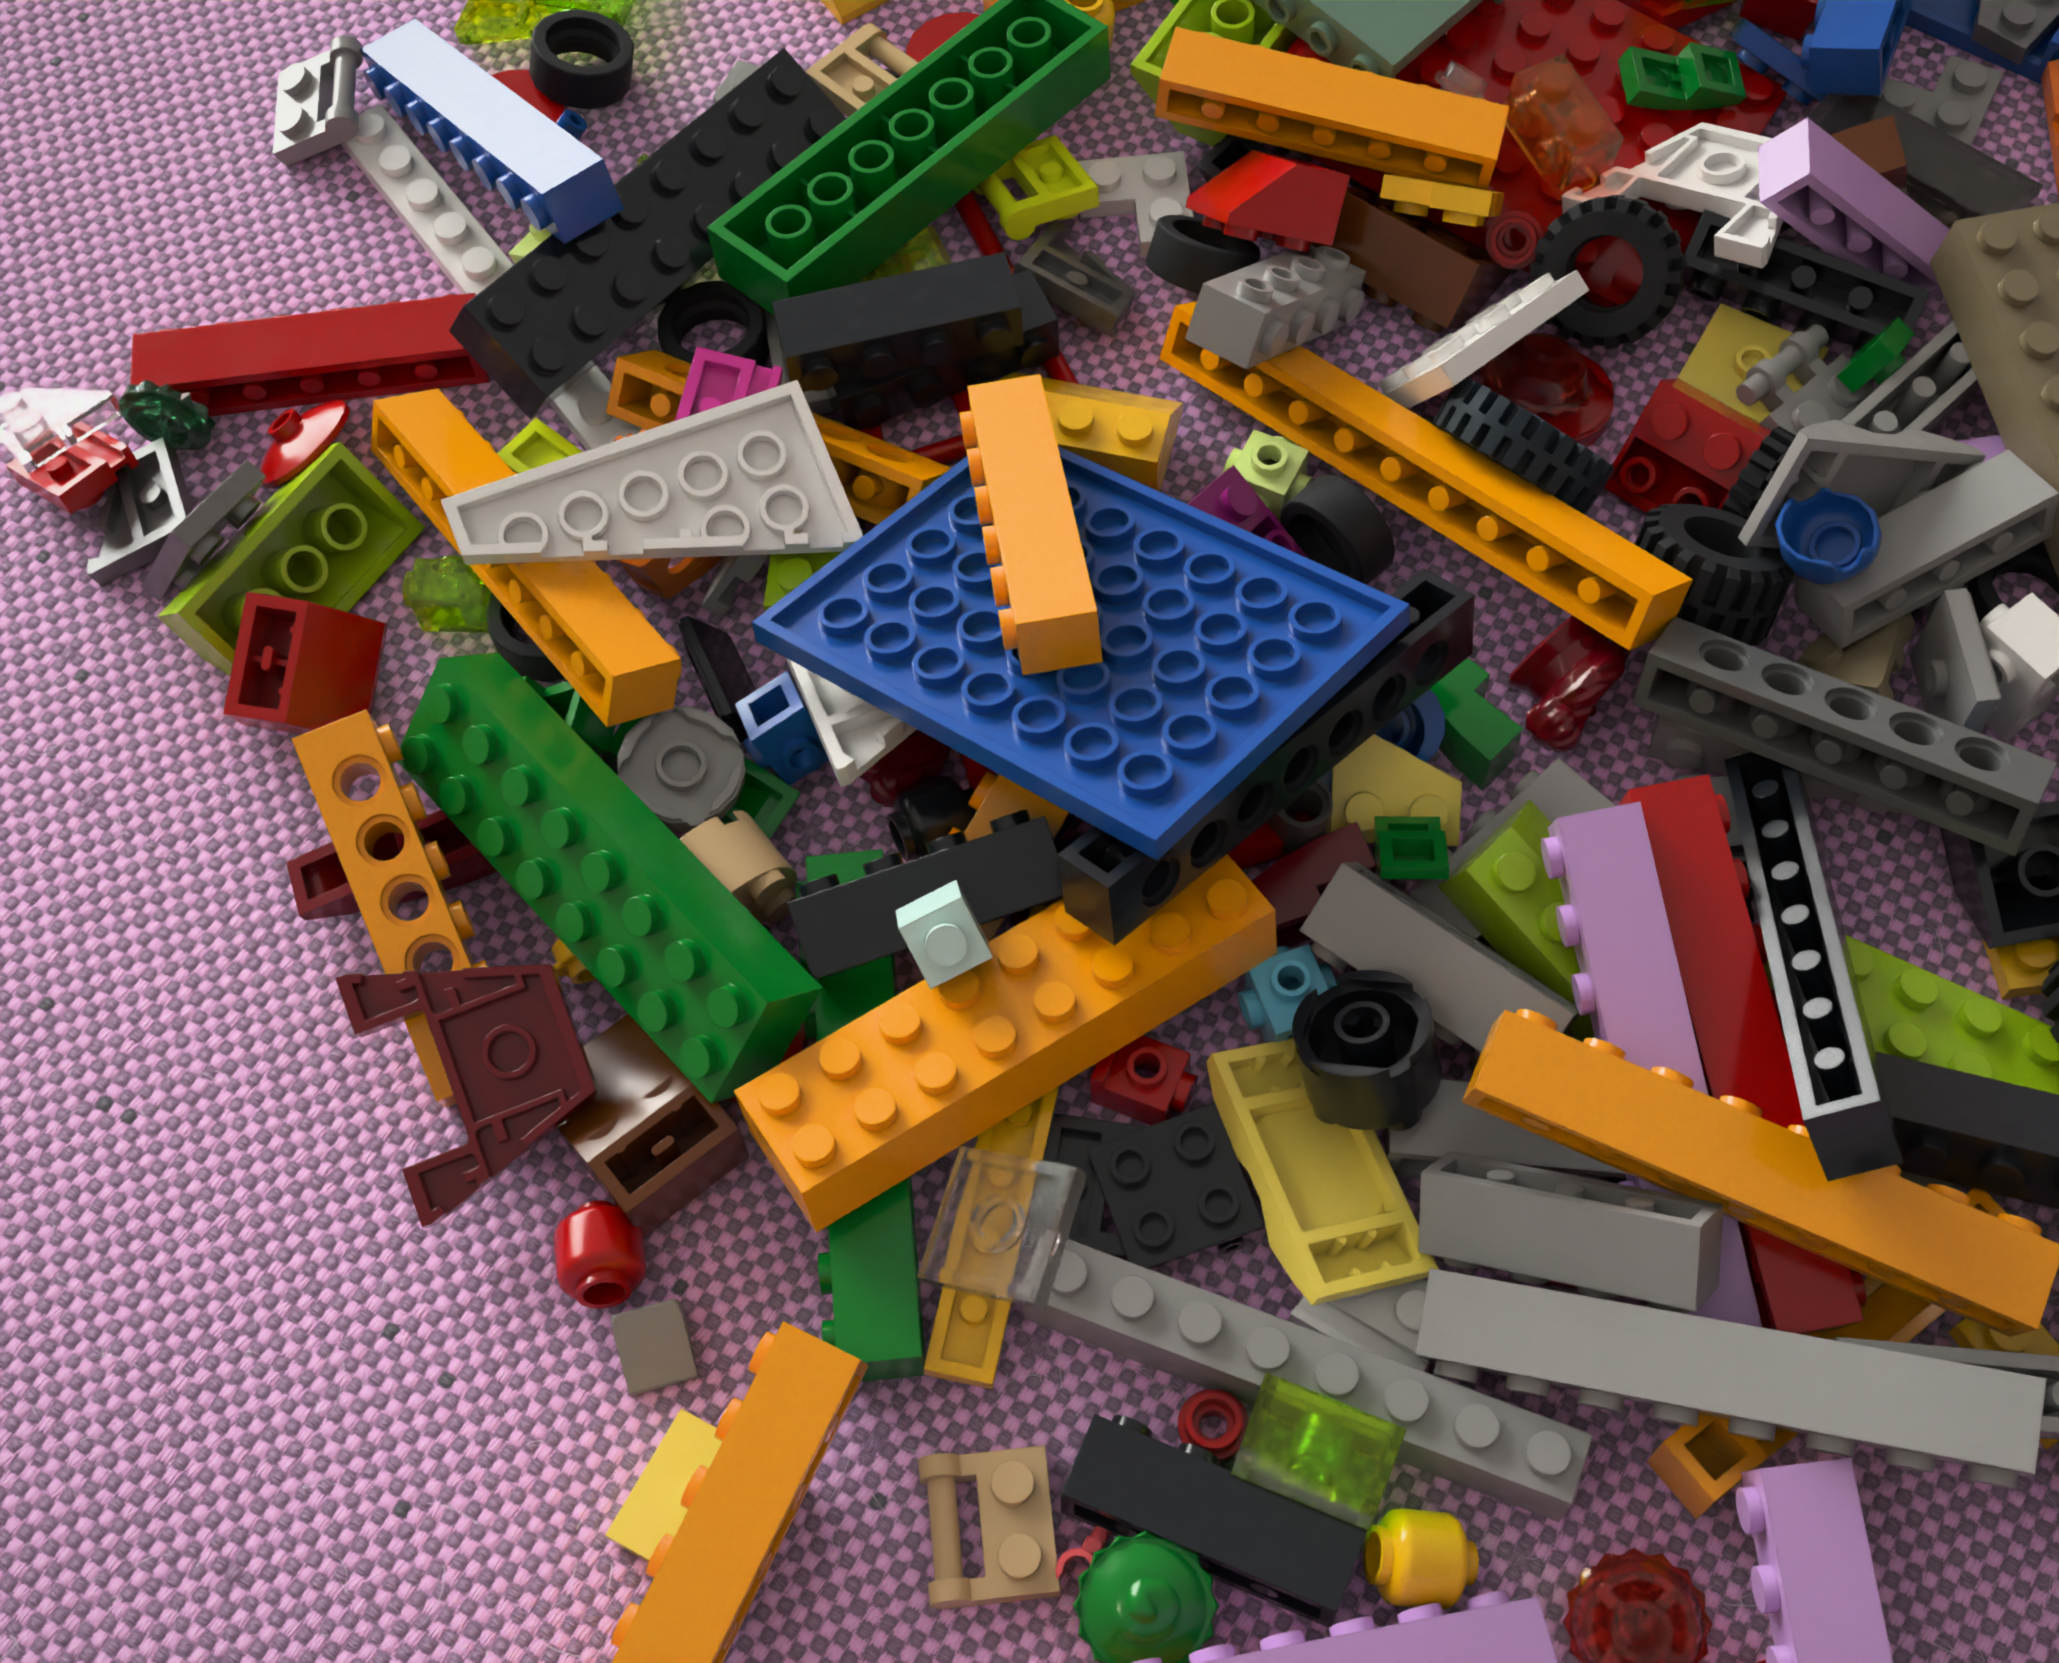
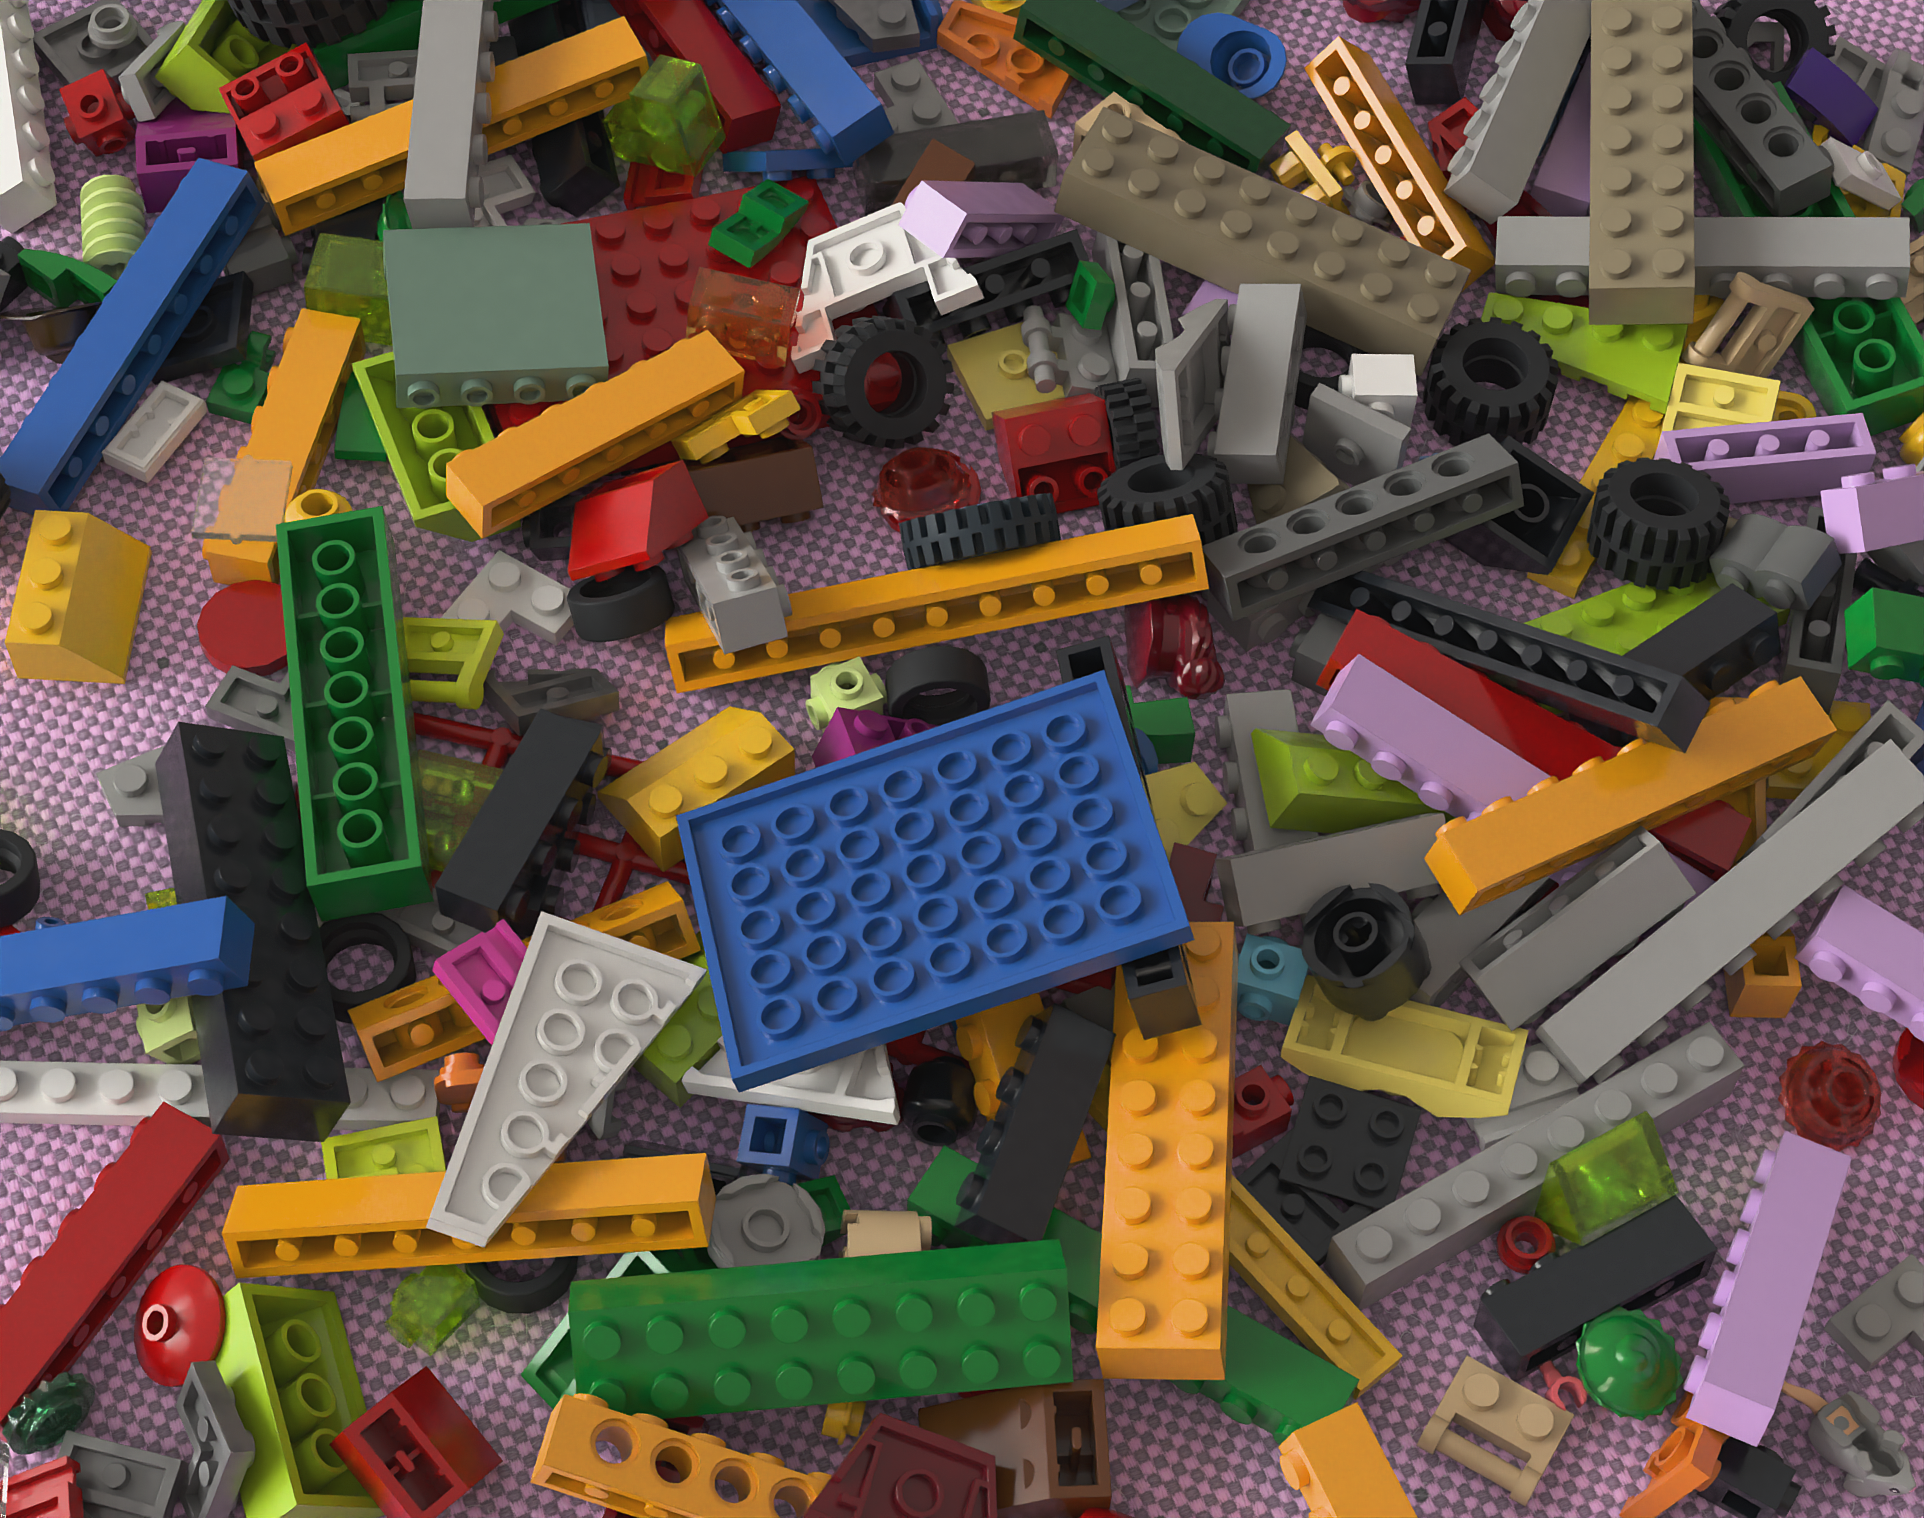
camera: 60 degrees left, 5 degrees down
tan plate [805,23,919,117] -> none
light aqua brick [895,880,993,989] -> none
clear tile [917,1146,1087,1310] -> none
light orange brick [959,374,1103,675] -> none
yellow head [1363,1508,1479,1610] -> none
green slope [1374,816,1449,880] -> none
white plate [1378,270,1590,409] -> none
clear plate [1434,60,1489,100] -> none
blue hair [1775,487,1882,585] -> none

